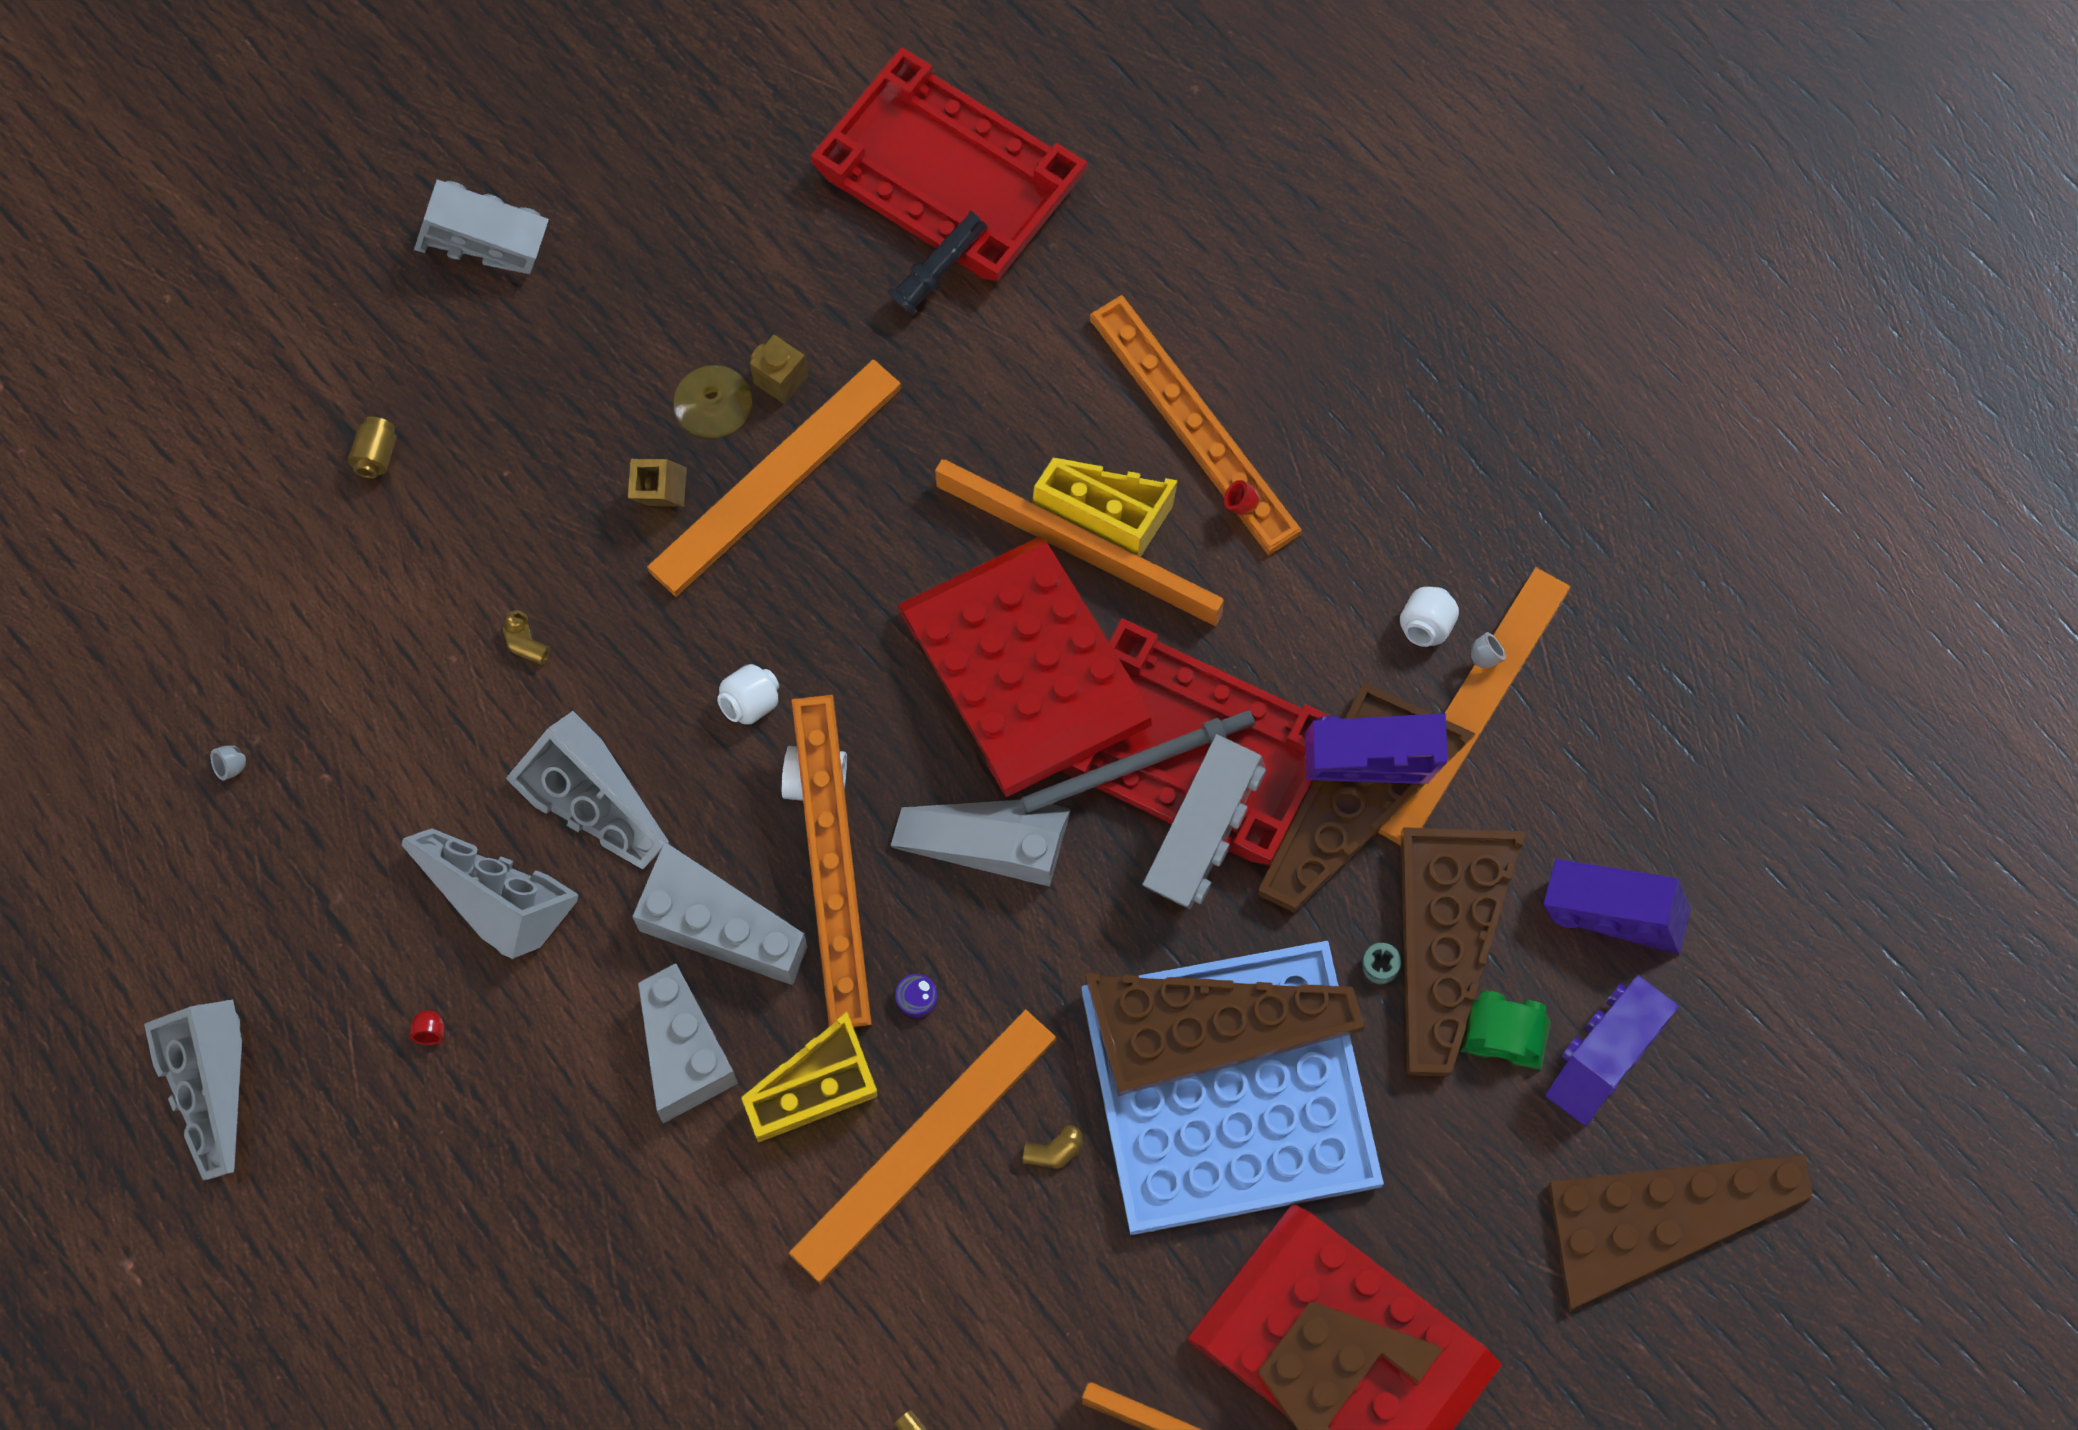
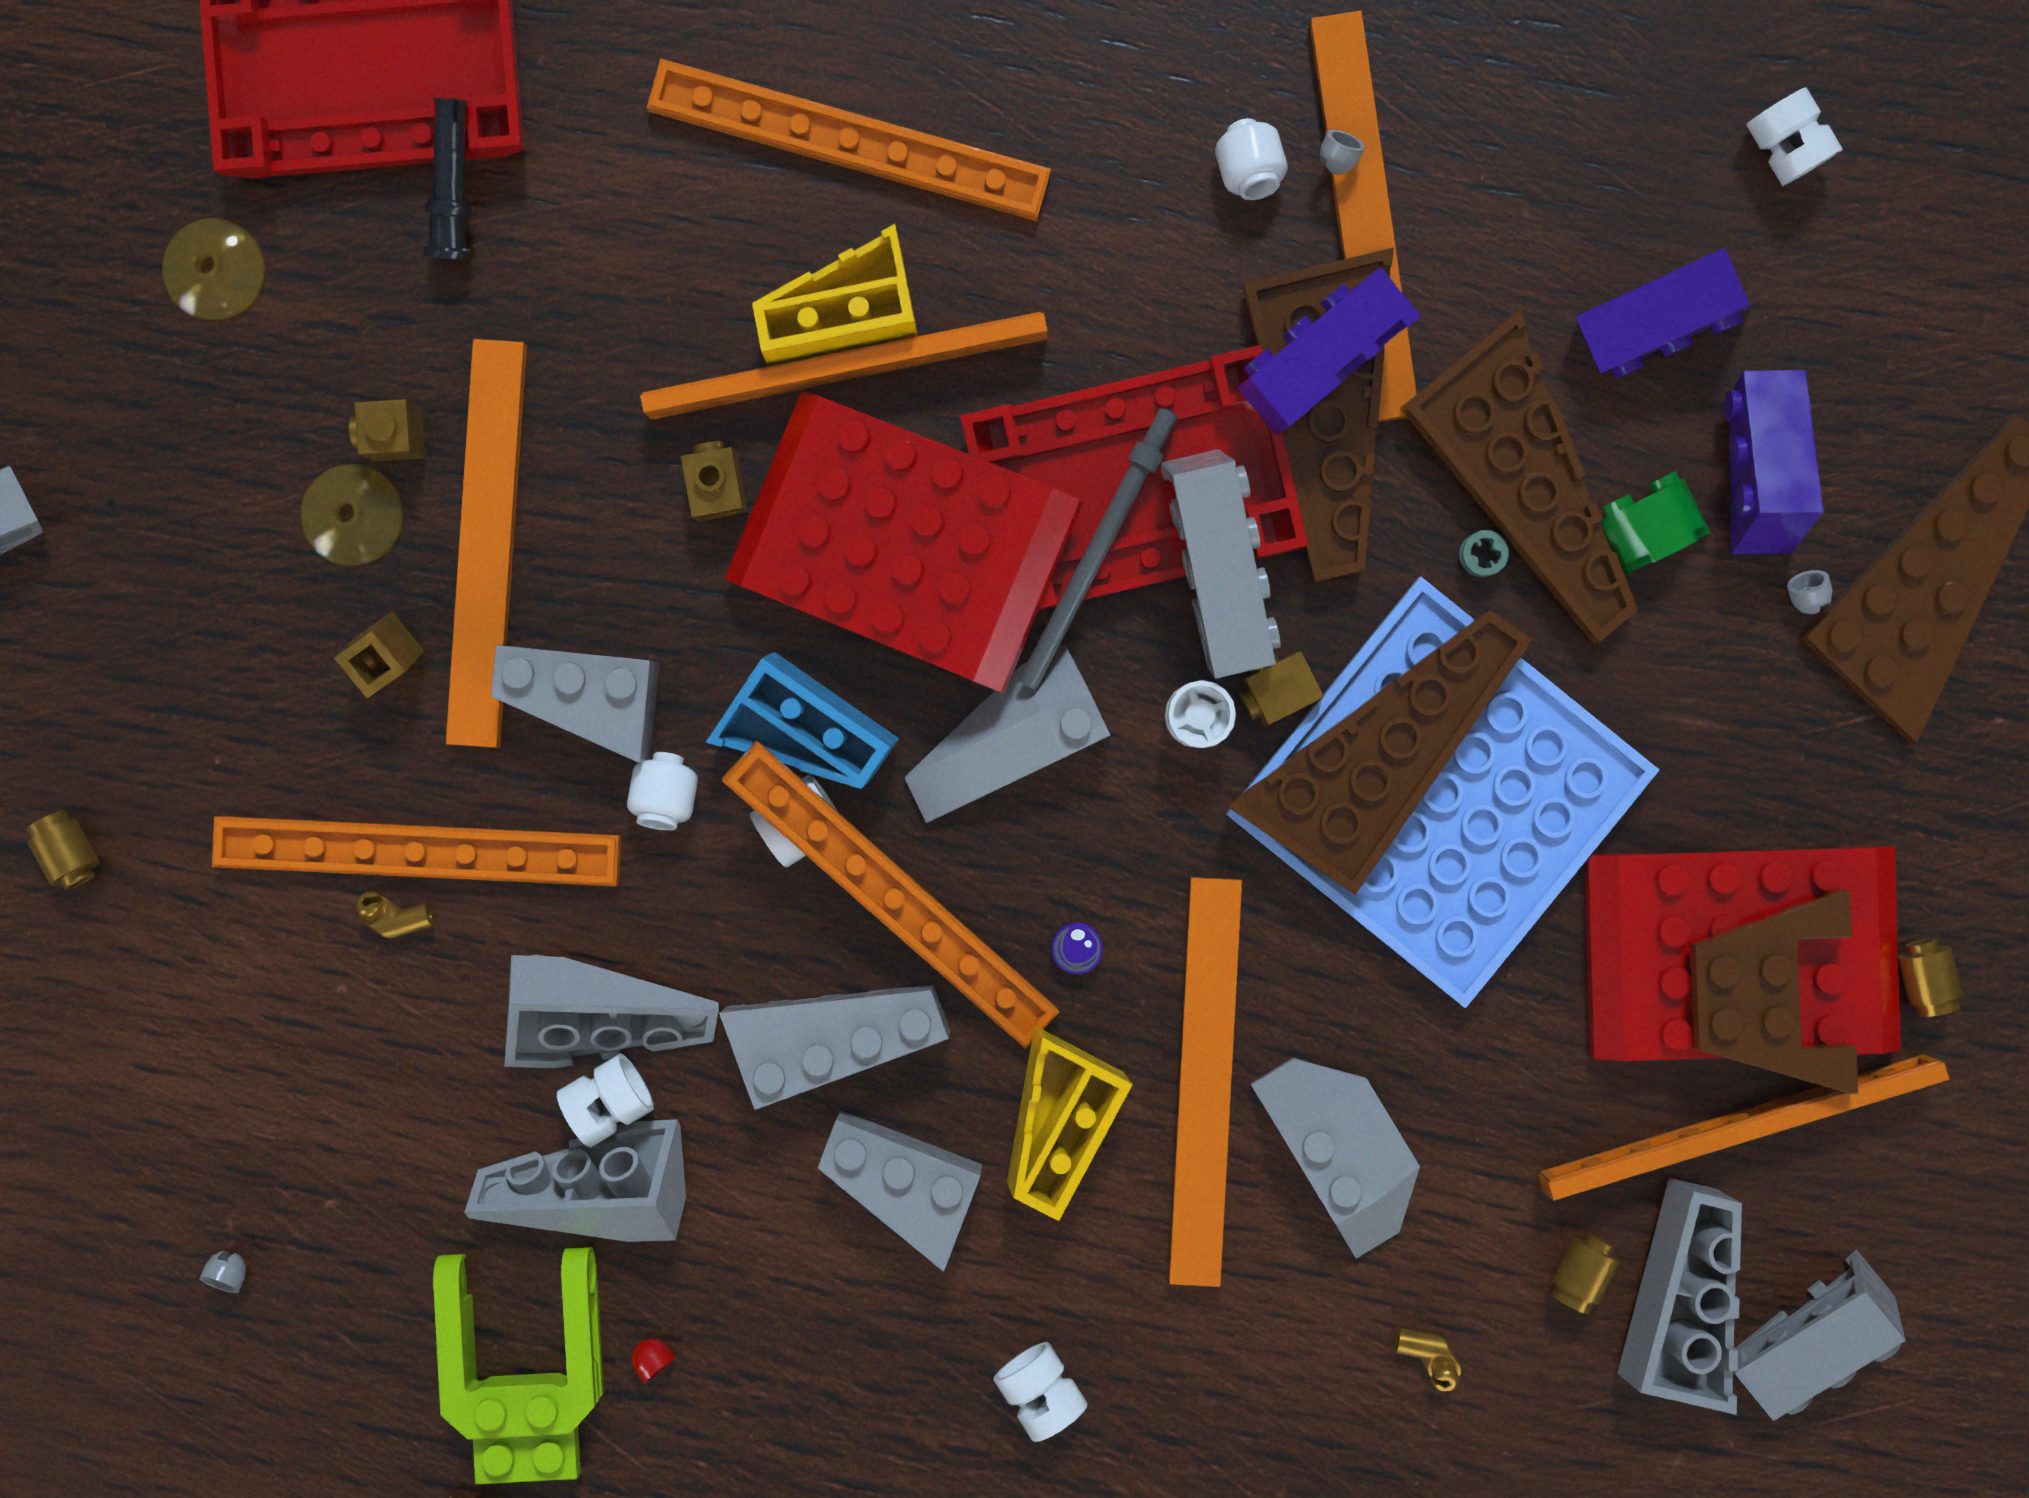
camera: 45 degrees left, 20 degrees up
pearl gold arm [1023,1125,1083,1168] -> none
red hinge [1224,480,1260,515] -> none
none -> clear yellow dish [162,218,265,320]
none -> orange tile [212,816,622,886]
none -> lime plate [433,1247,604,1484]
none -> light grey wedge [491,645,660,763]
none -> white wheel [557,1053,654,1148]
none -> pearl gold brick [681,441,748,522]
none -> dark azure wedge [706,652,899,789]
none -> white wheel [994,1342,1087,1442]
none -> white wheel [1164,680,1236,748]
none -> pearl gold brick [1239,651,1324,725]
none -> light grey wedge [1250,1058,1420,1258]
none -> white wheel [1746,87,1843,186]
none -> light grey hinge [1787,570,1833,615]

